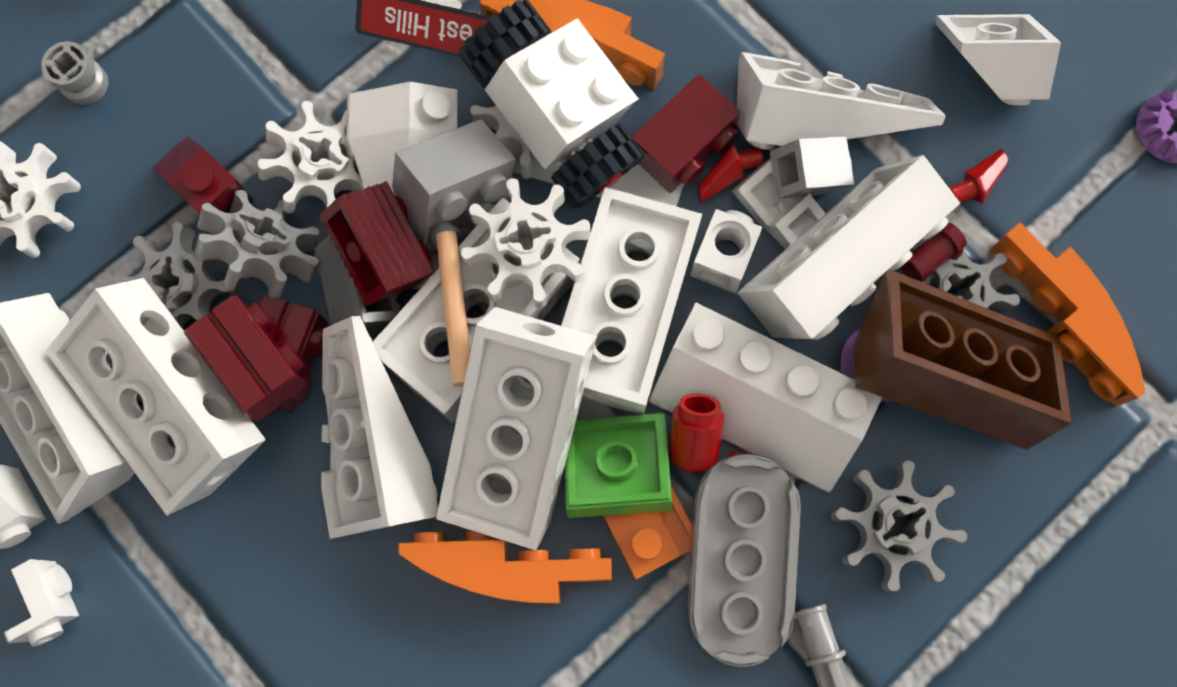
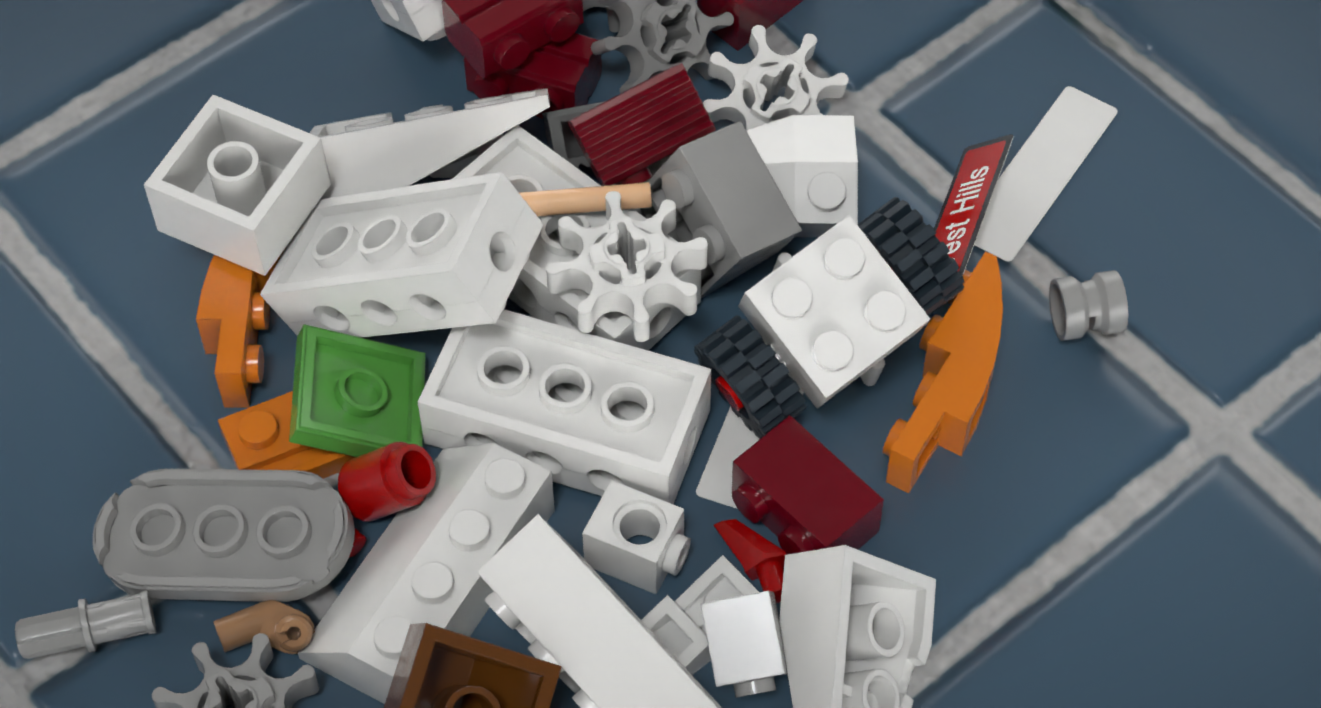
camera: 90 degrees right, 20 degrees down
none -> white brick [144,95,331,276]
none -> medium nougat arm [213,600,315,654]

